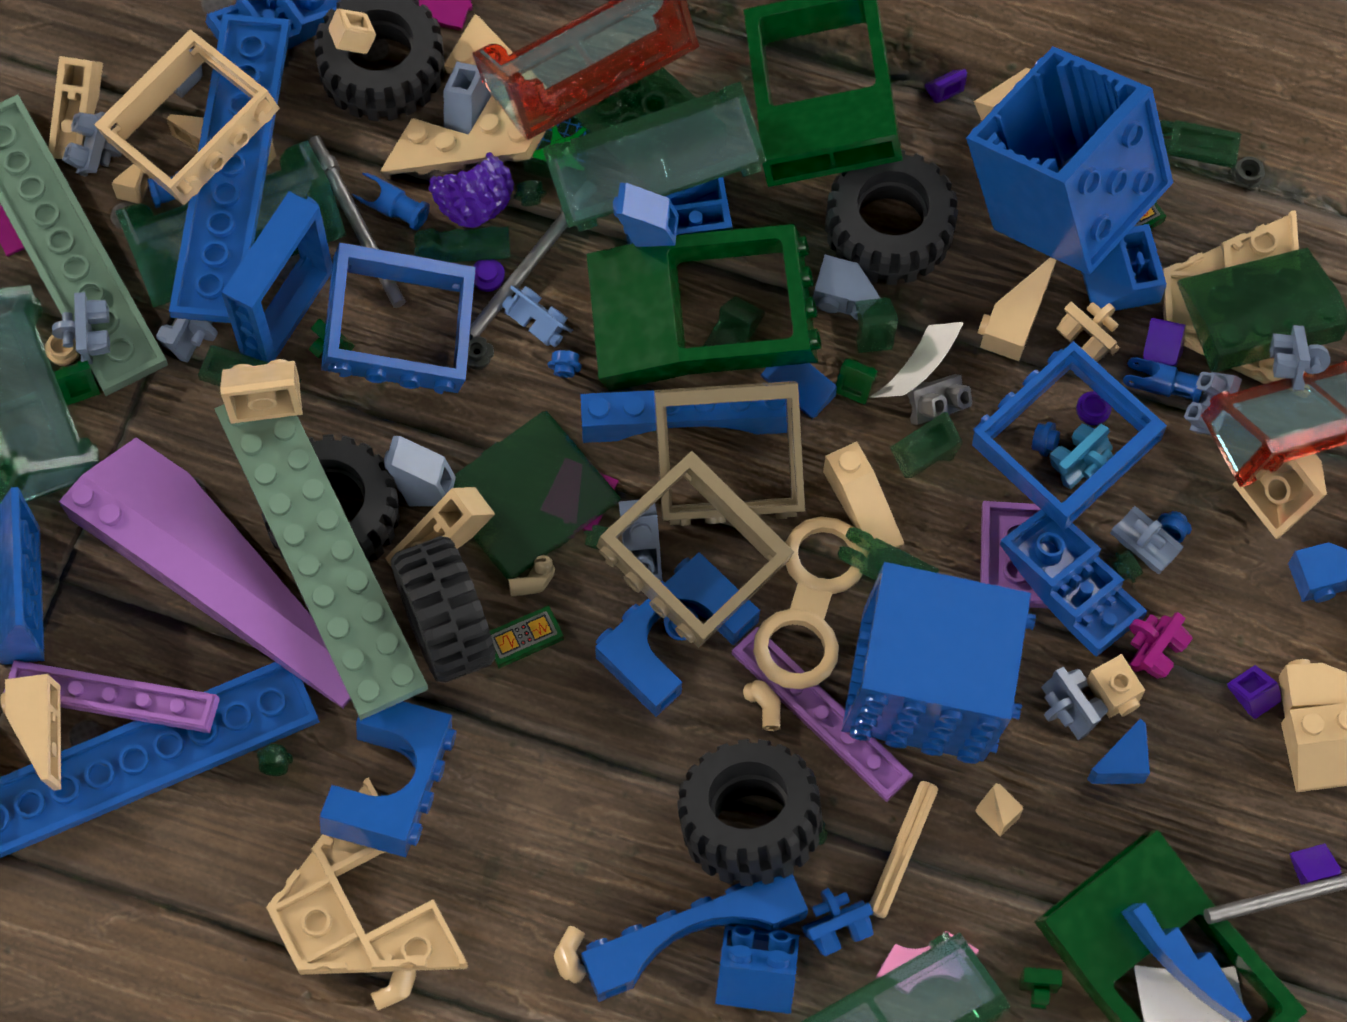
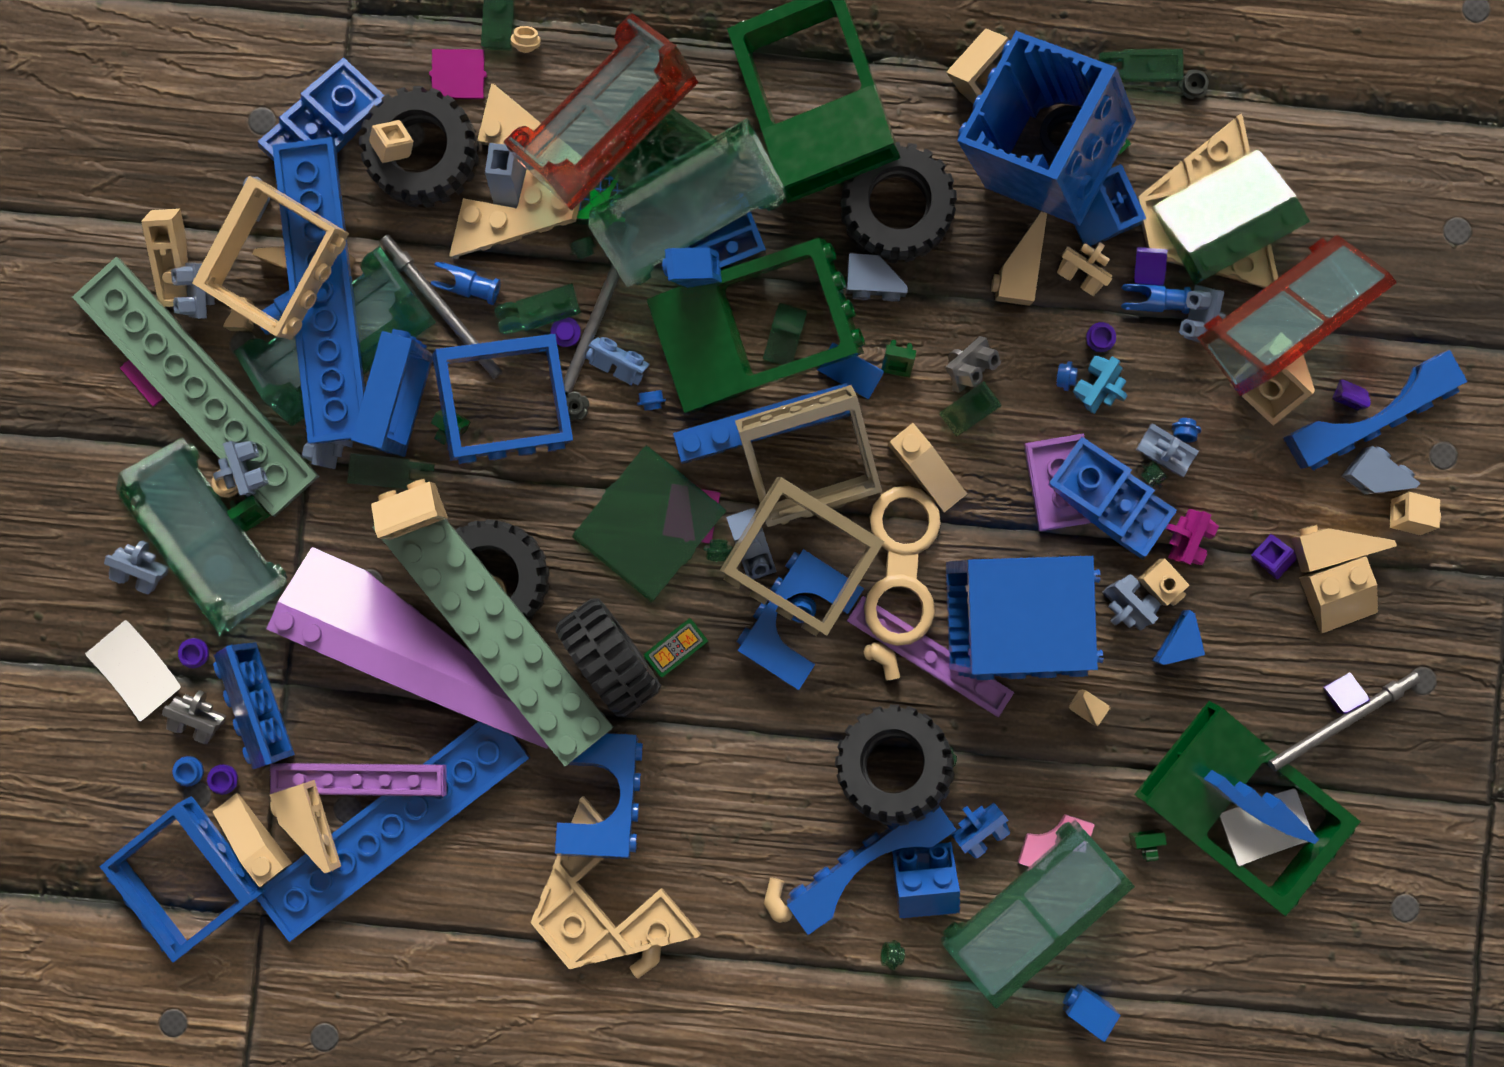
camera: 10 degrees left, 20 degrees up
clear green plate [256,744,293,776] -> none
sand blue slope [384,436,456,506] -> none
tan slope [385,487,495,566] -> none
dark purple hair [429,152,514,228] -> none
dark tan arm [508,555,555,597] -> none
clear green hinge [837,527,939,580] -> none
clear green slope [855,298,898,353] -> none
white sticker [870,322,963,398] -> none
tan axle [870,781,938,918] -> none
dark purple slope [925,69,967,104] -> none
blue window [972,341,1167,530] -> none
sand blue hips [1269,325,1330,391] -> none

